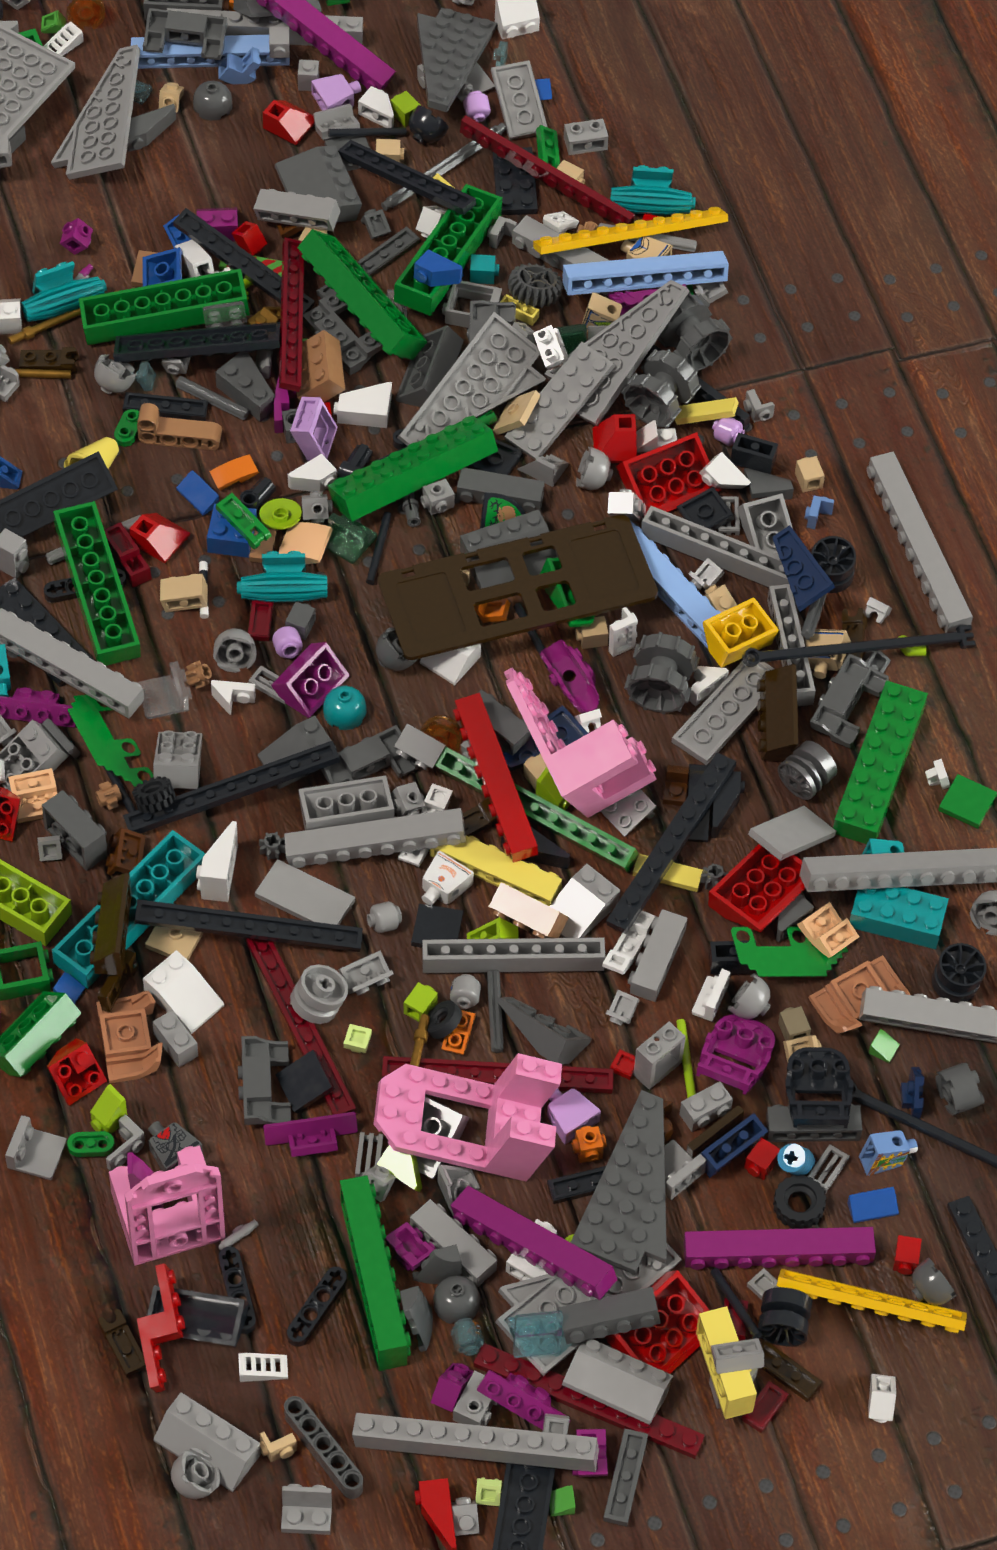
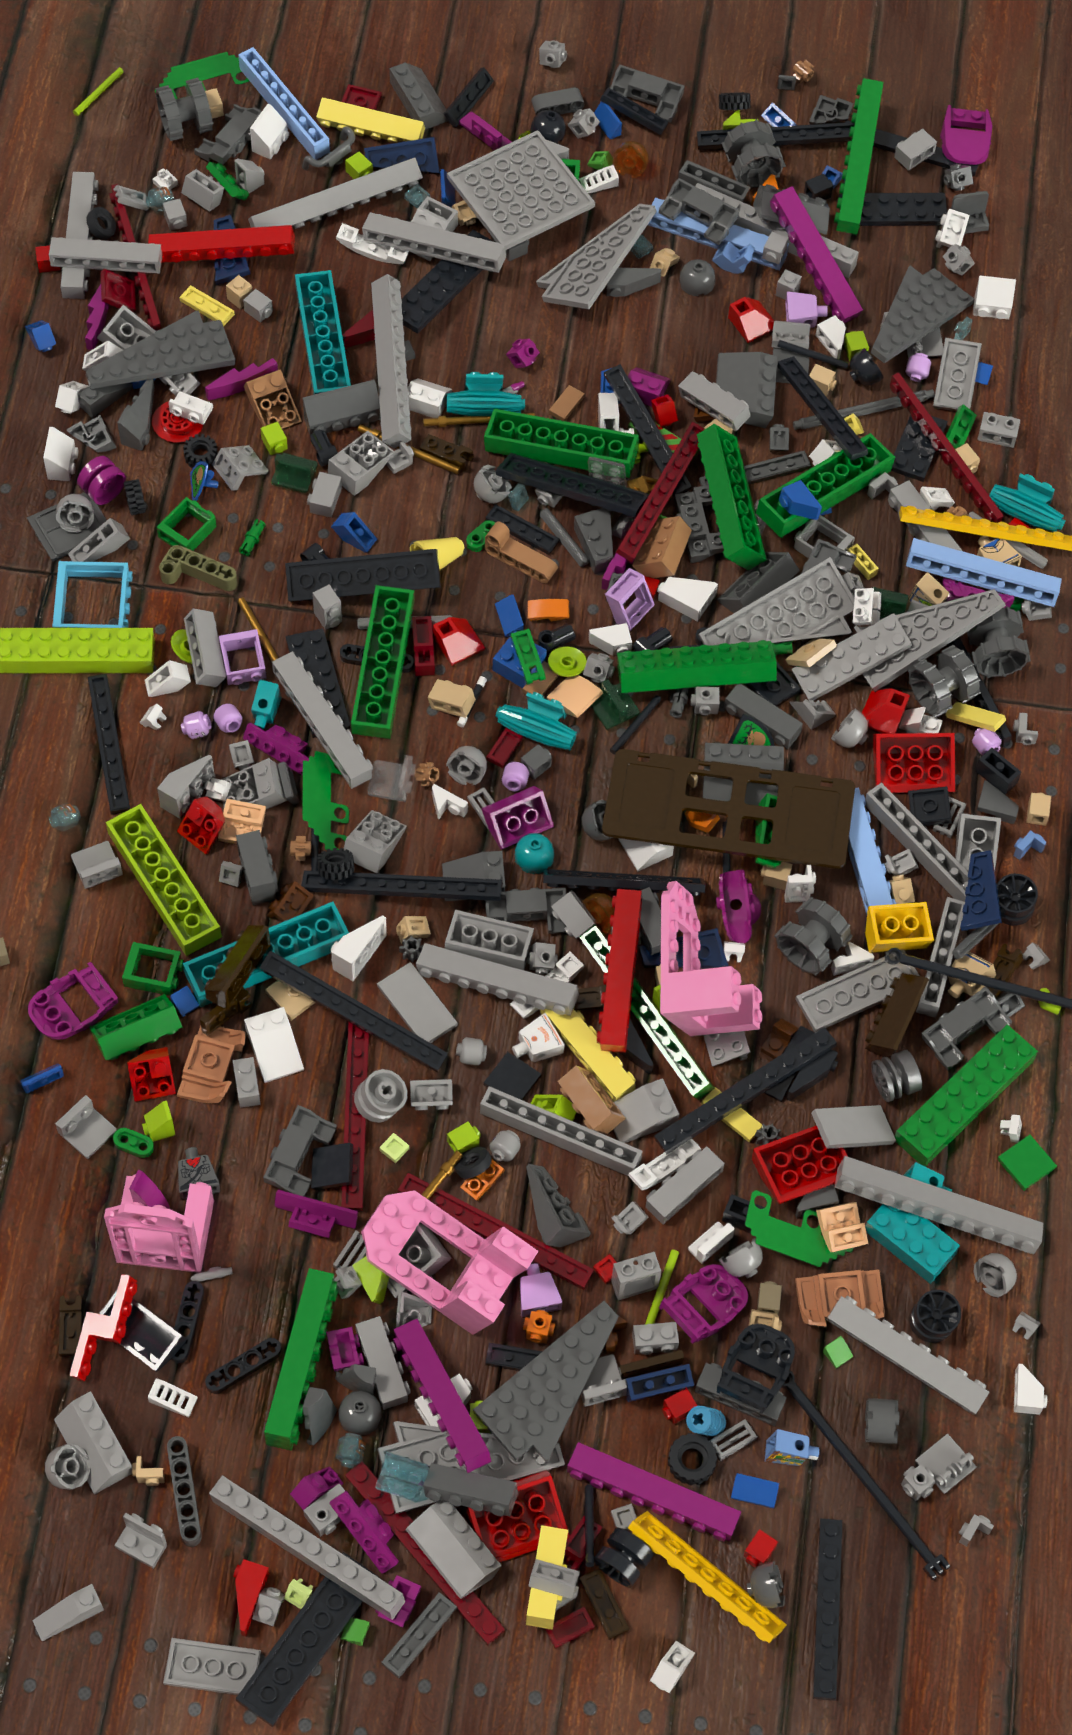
camera: 25 degrees right, 5 degrees up
light grey bracket [106,1114,145,1171] -> none
blue slope [143,247,182,286] -> none
teal brick [470,254,499,284] -> none
dark grey axle [487,970,503,1053] -> none
dark grey gear [508,263,563,308] -> none
light grey tile [542,1413,569,1434] -> none
brick [608,489,646,522] -> none
white slope [699,452,751,489] -> none
dark blue plate [900,1067,924,1119] -> none
none -> tan bracket [396,916,431,943]
none -> black plate [543,869,705,895]

